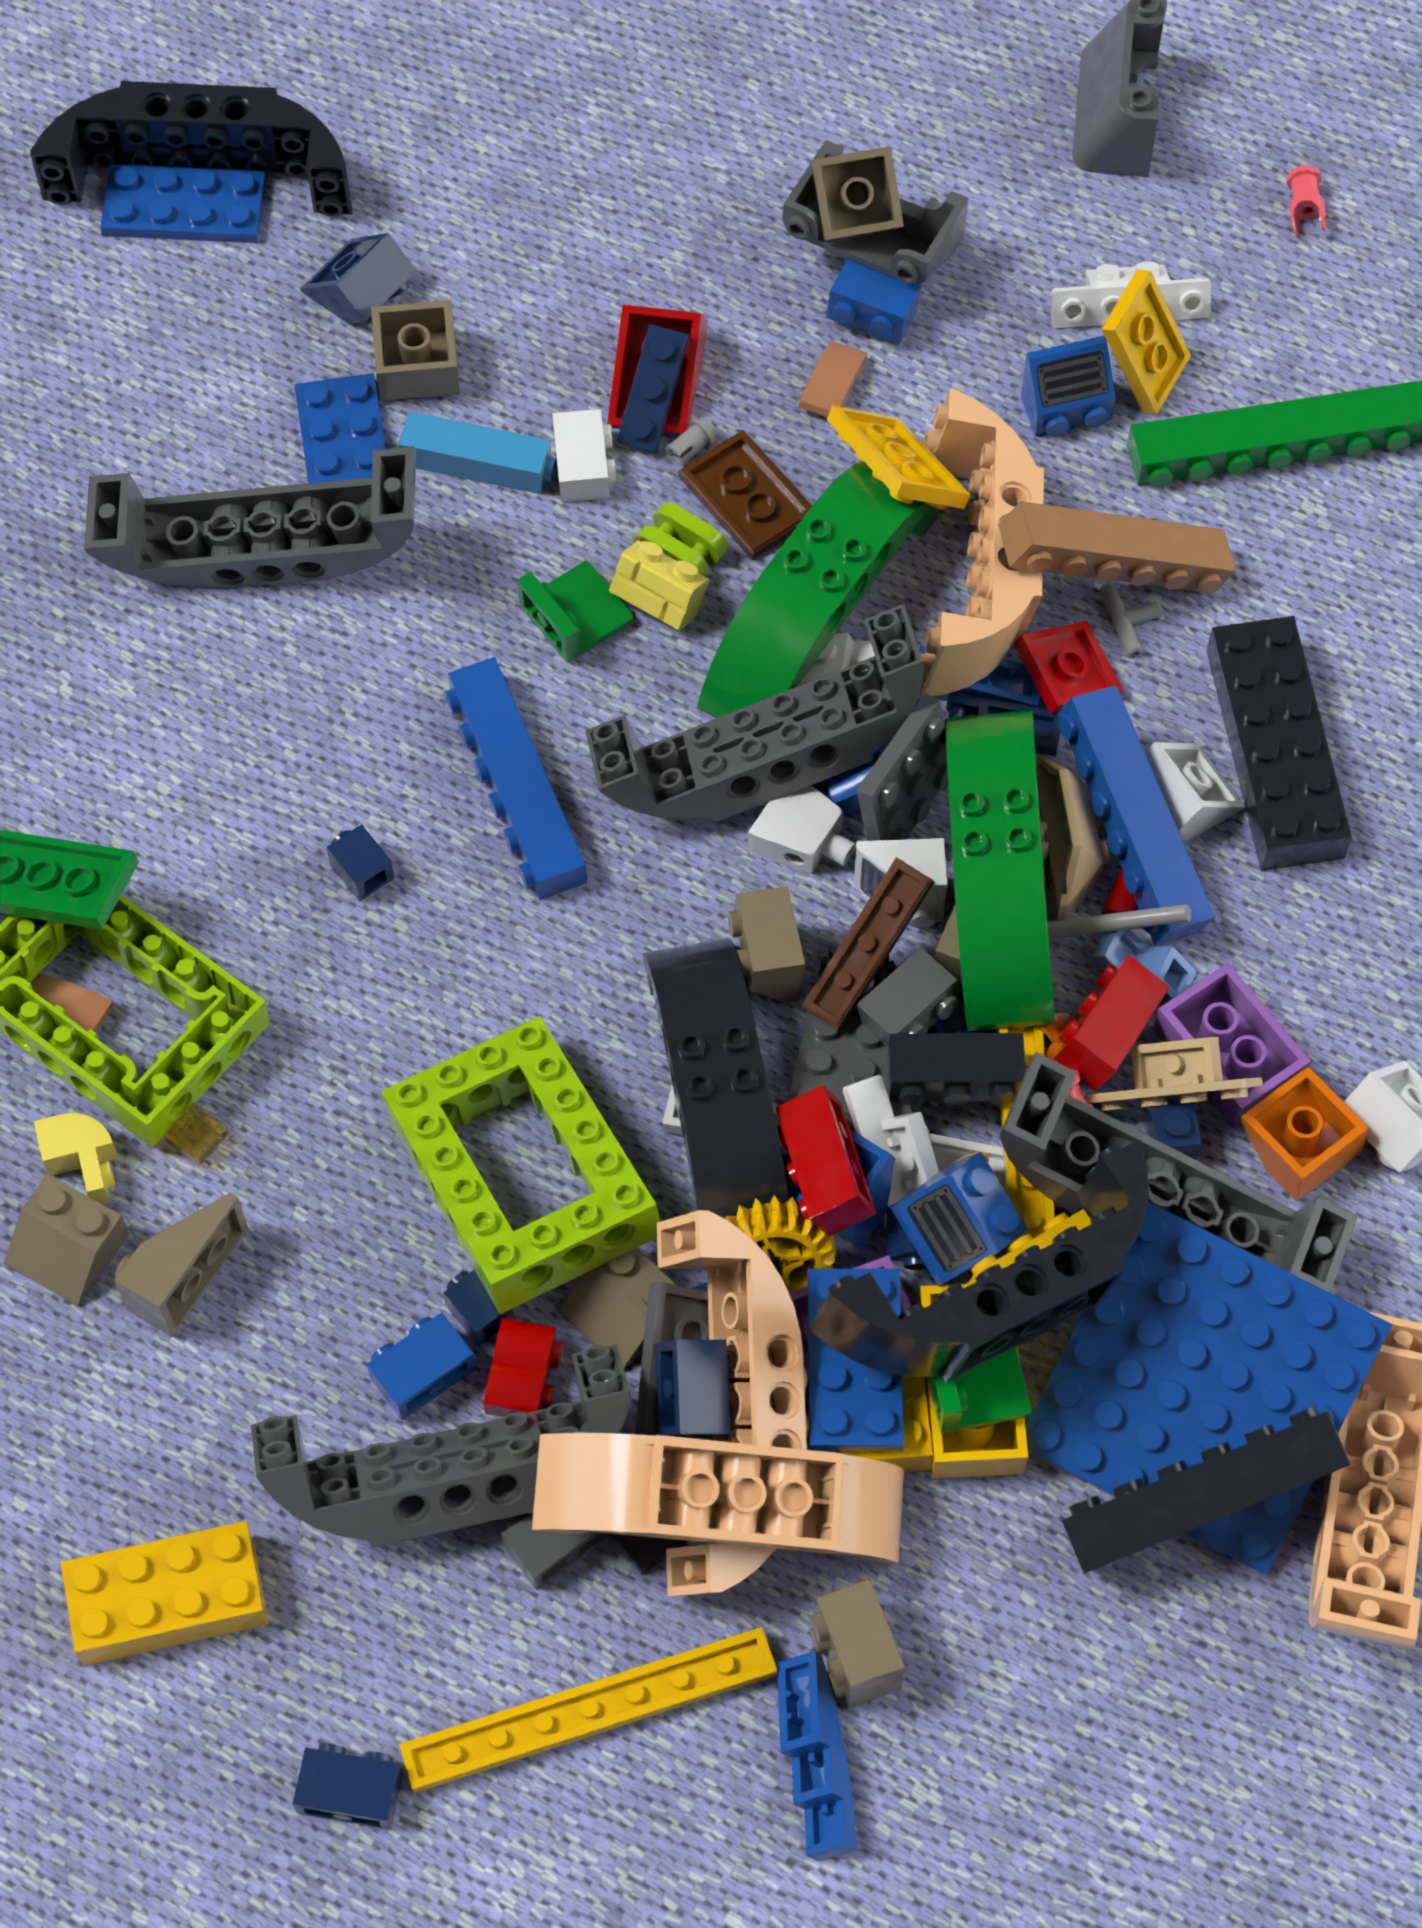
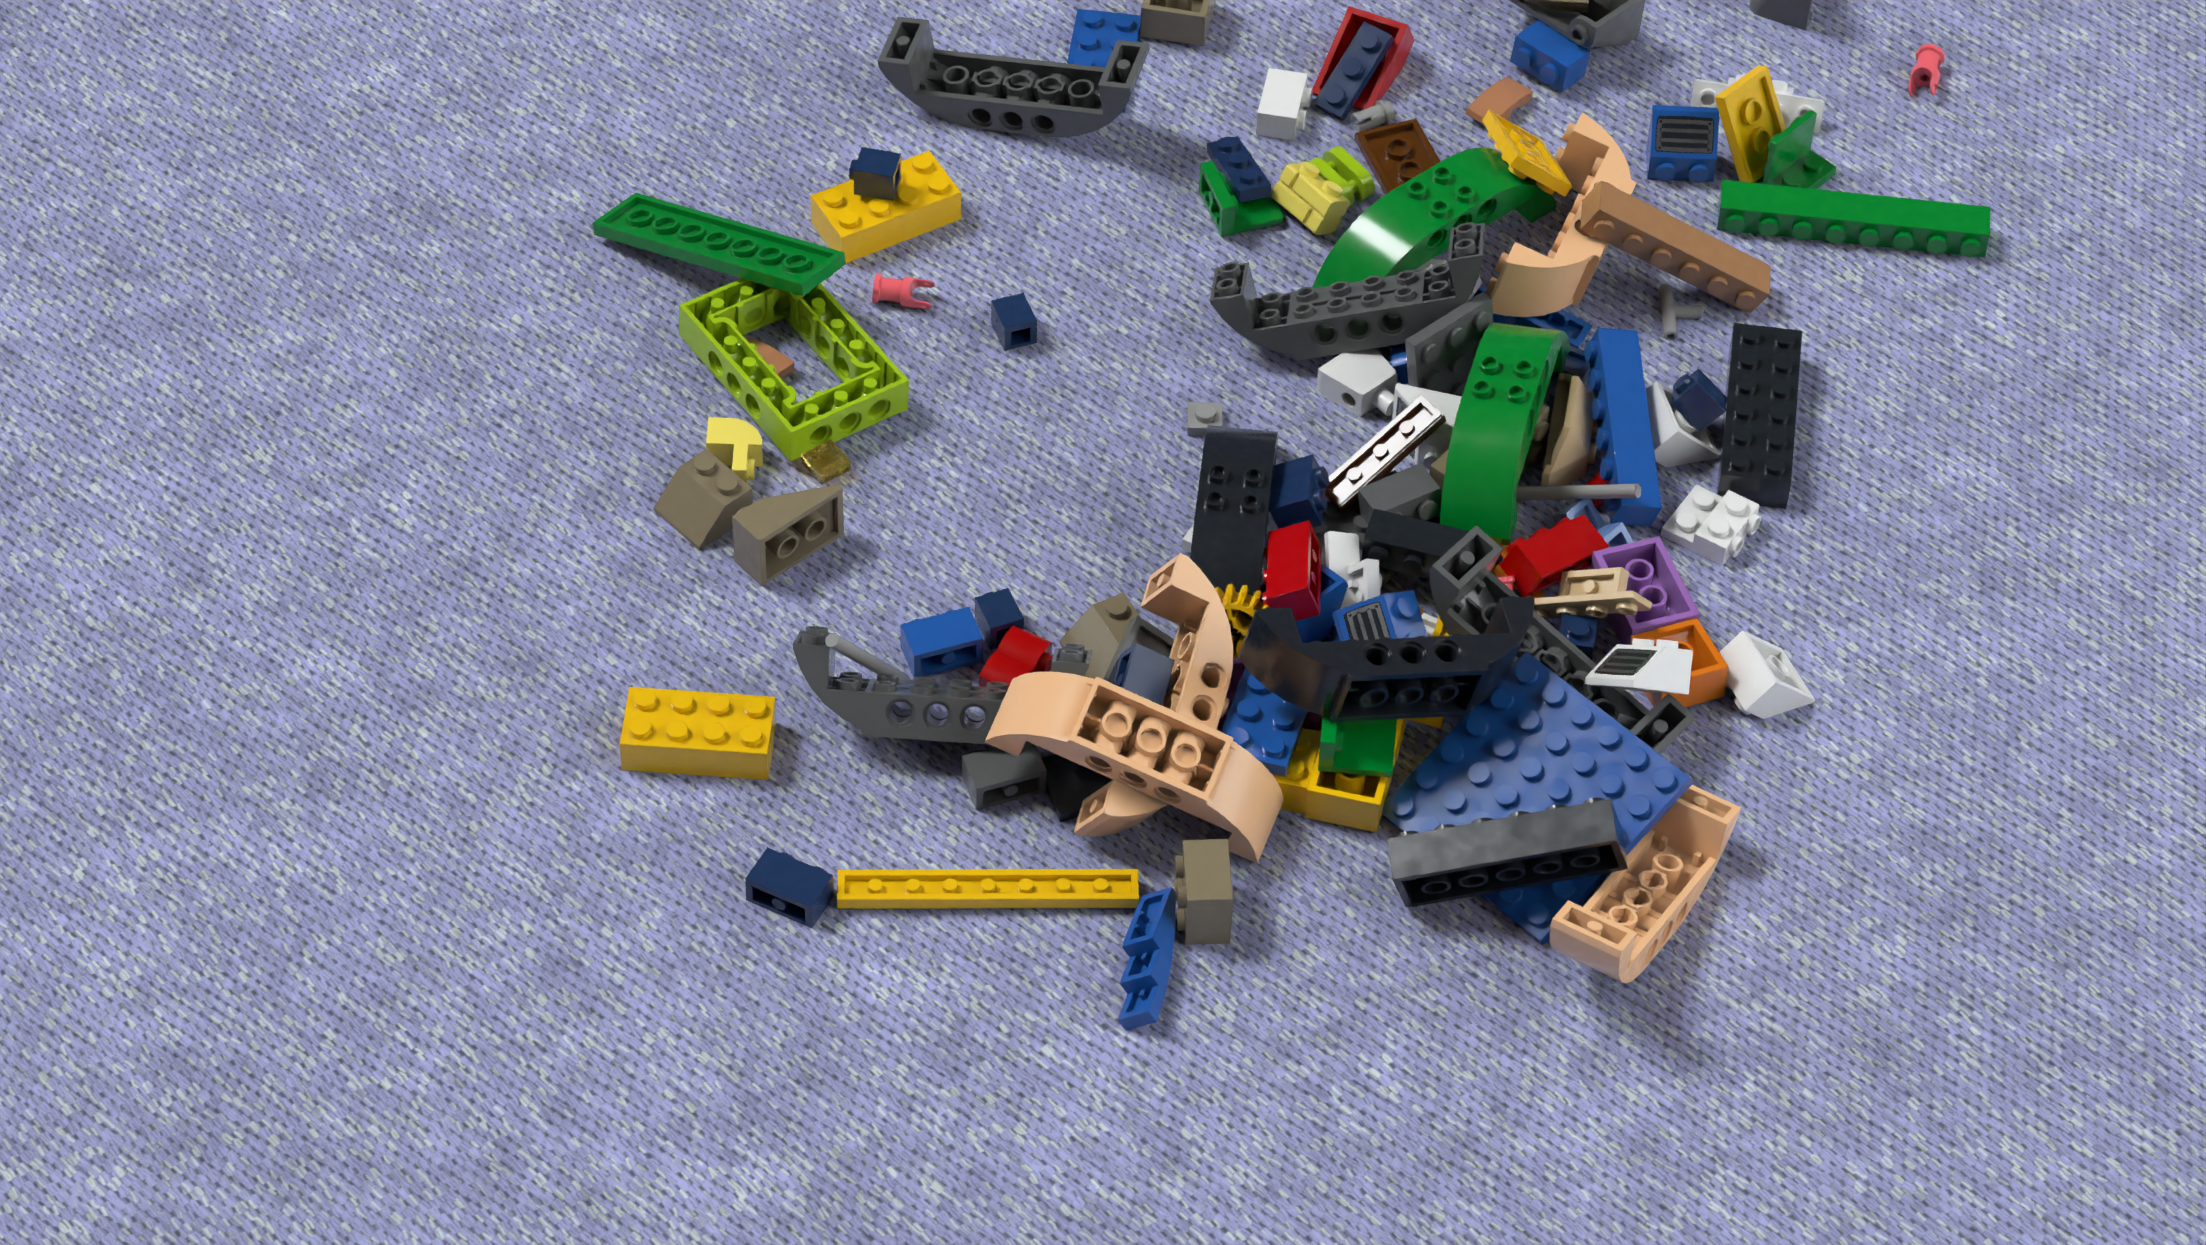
camera: 15 degrees right, 15 degrees down
lime brick [381,1016,660,1314] -> none
dark azure brick [398,411,557,495] -> none
blue brick [444,657,587,900] -> none
dark tan slope [728,886,805,1003] -> none
red plate [1014,621,1123,714] -> none
none -> yellow brick [810,151,961,263]
none -> light grey bar [825,633,910,681]
none -> dark blue brick [849,147,902,201]
none -> coral piece [872,273,935,309]
none -> light grey plate [1187,402,1222,436]
none -> dark blue plate [1207,136,1272,203]
none -> dark blue brick [1269,454,1330,529]
none -> white slope [1585,638,1693,694]
none -> white plate [1661,484,1761,566]
none -> dark blue brick [1671,369,1727,432]
none -> green bracket [1763,110,1836,189]

